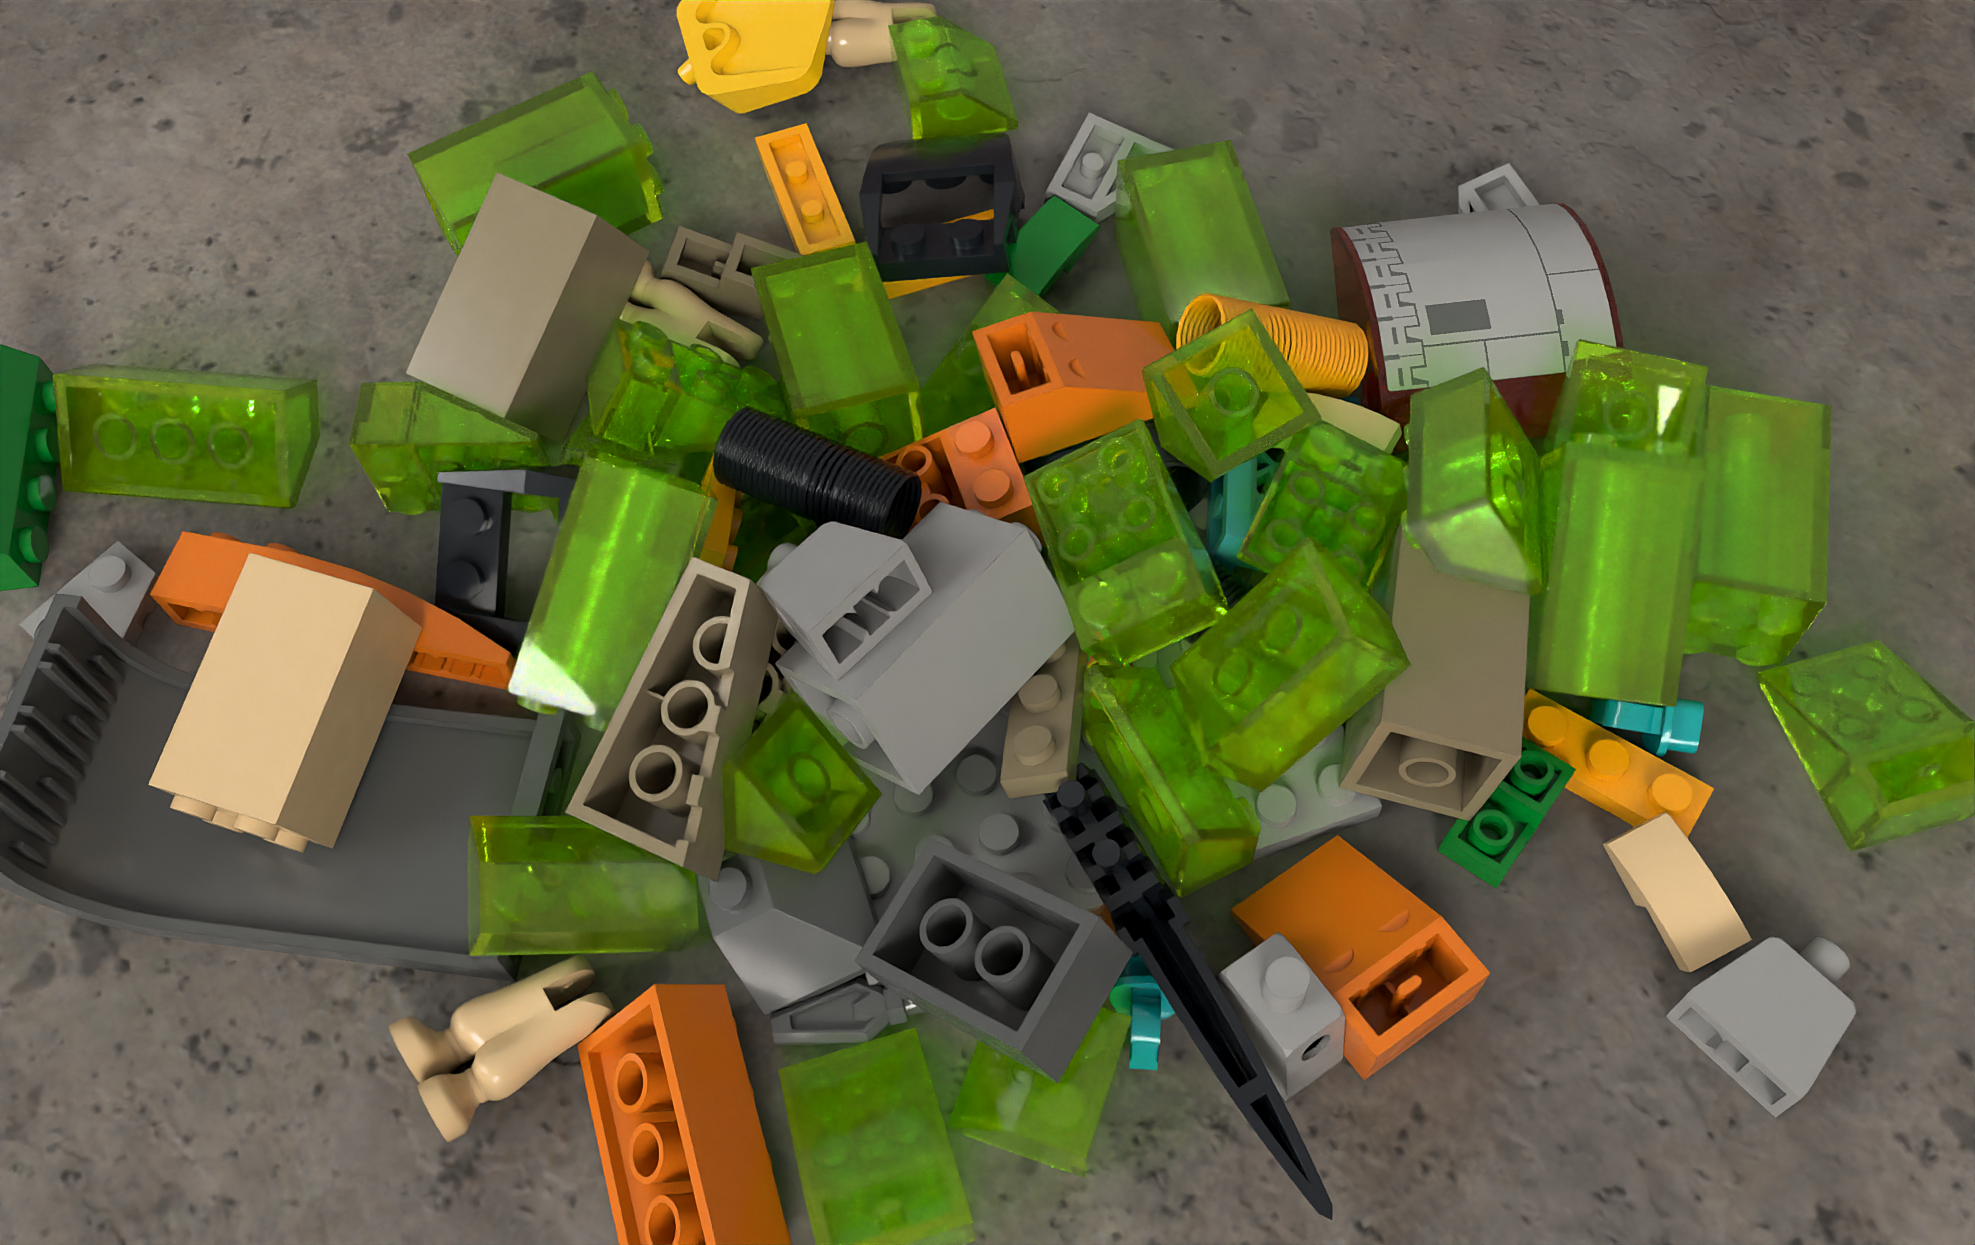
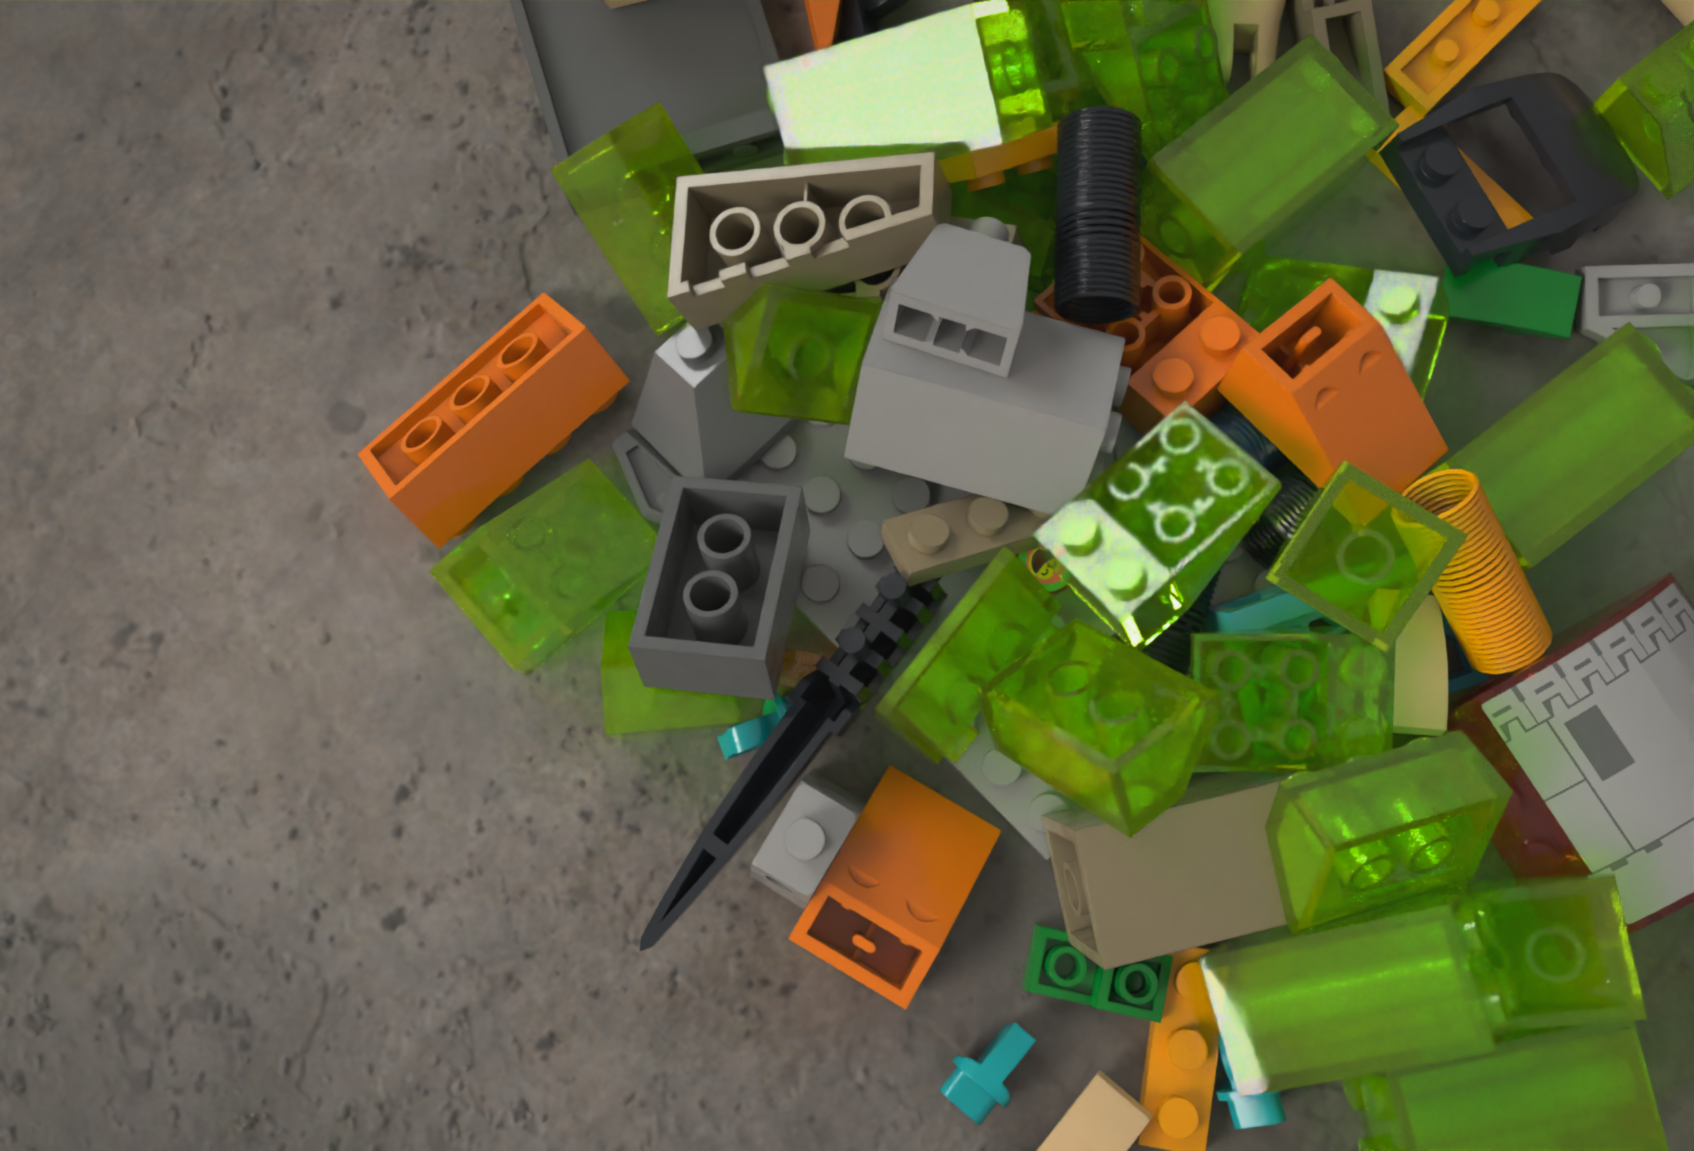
camera: 65 degrees right, 20 degrees up
tan piece [389,953,616,1143] -> none
none -> teal piece [939,1022,1036,1125]

